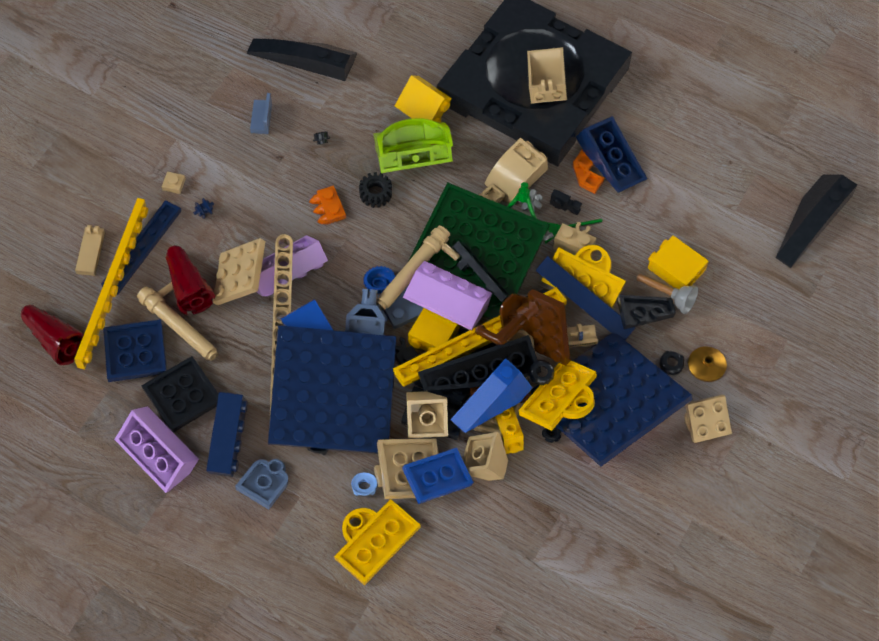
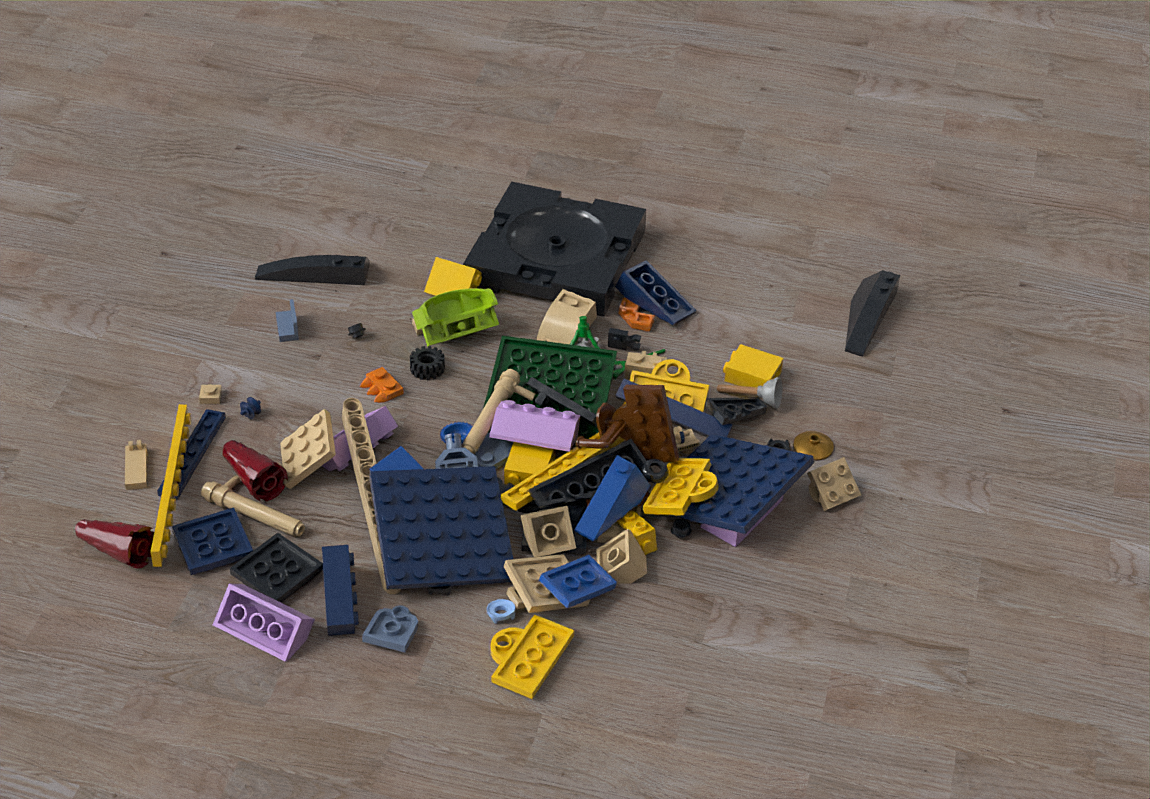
camera: 15 degrees left, 20 degrees down
tan piece [527,47,567,104] -> none

